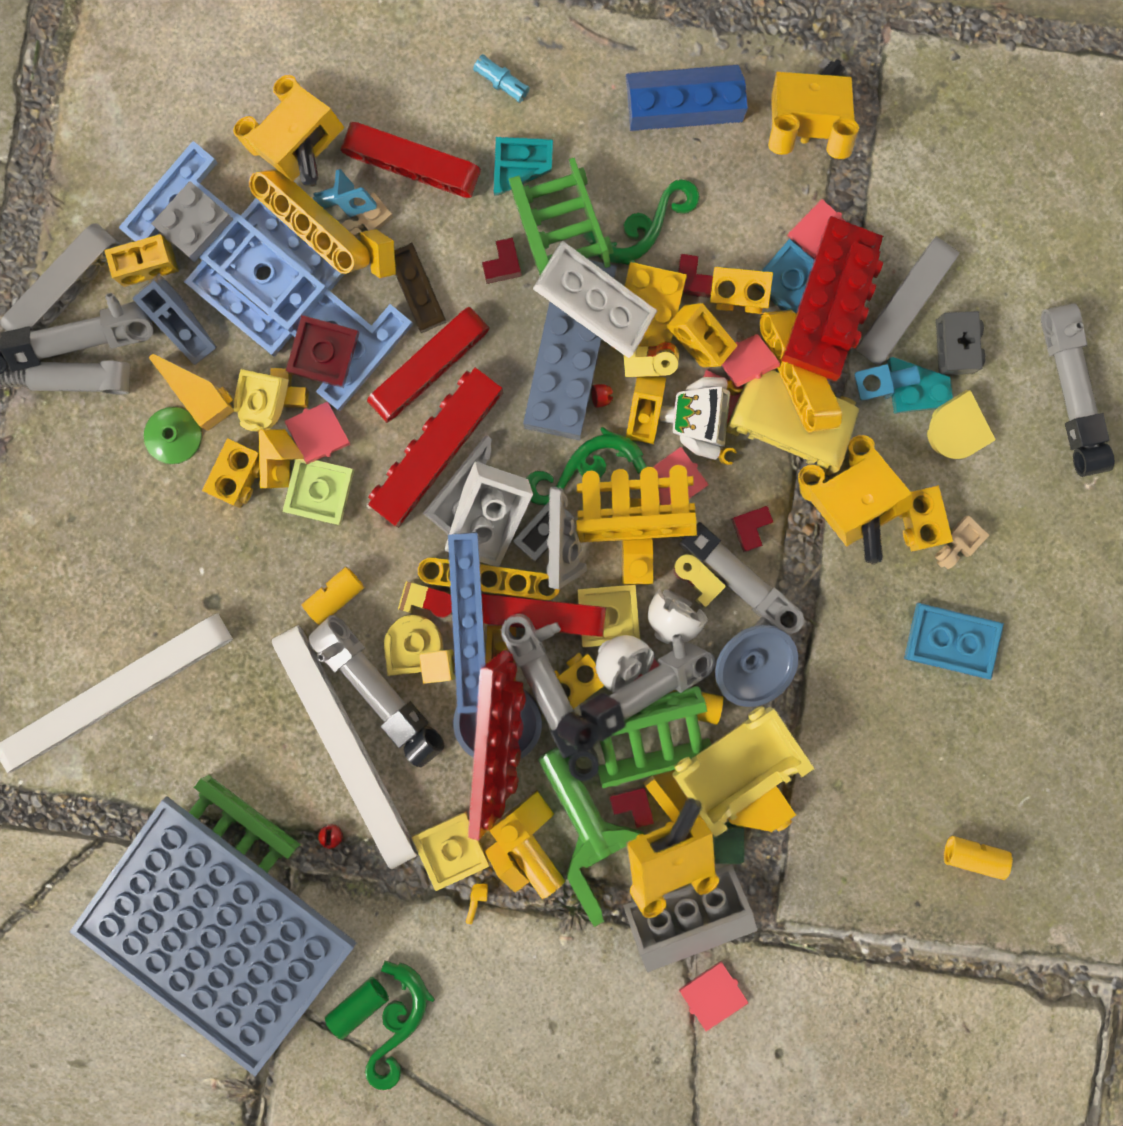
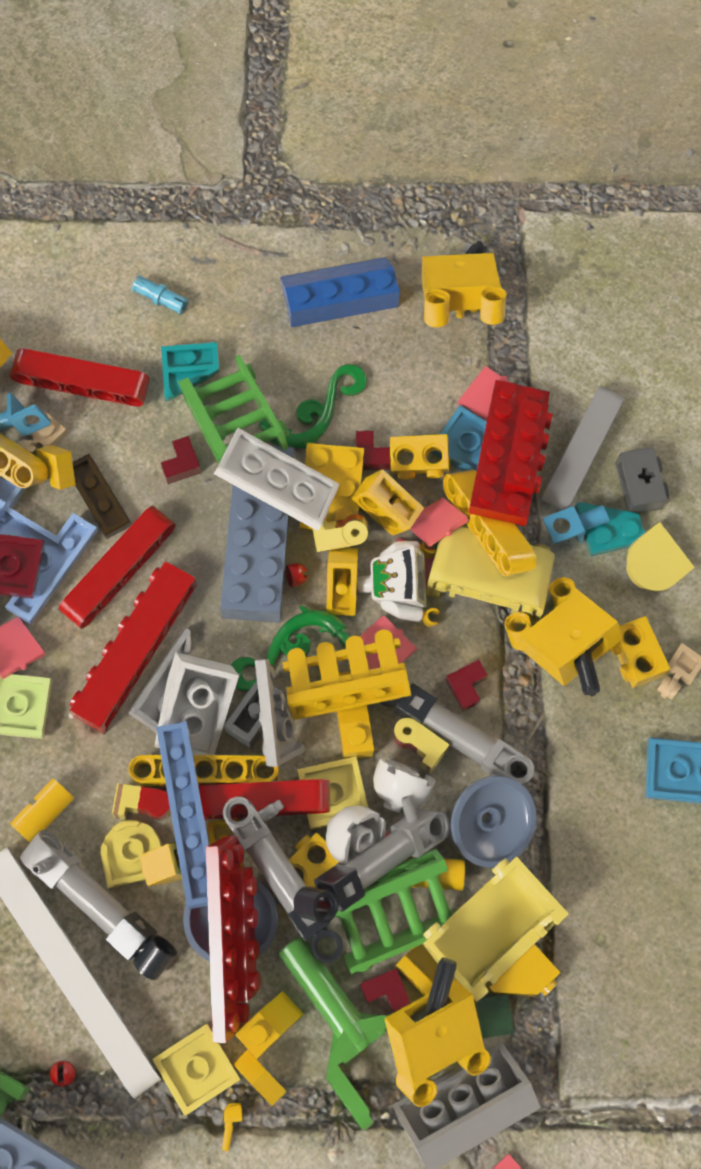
camera: 10 degrees left, 15 degrees down
yellow pin [509,835,565,899] -> none

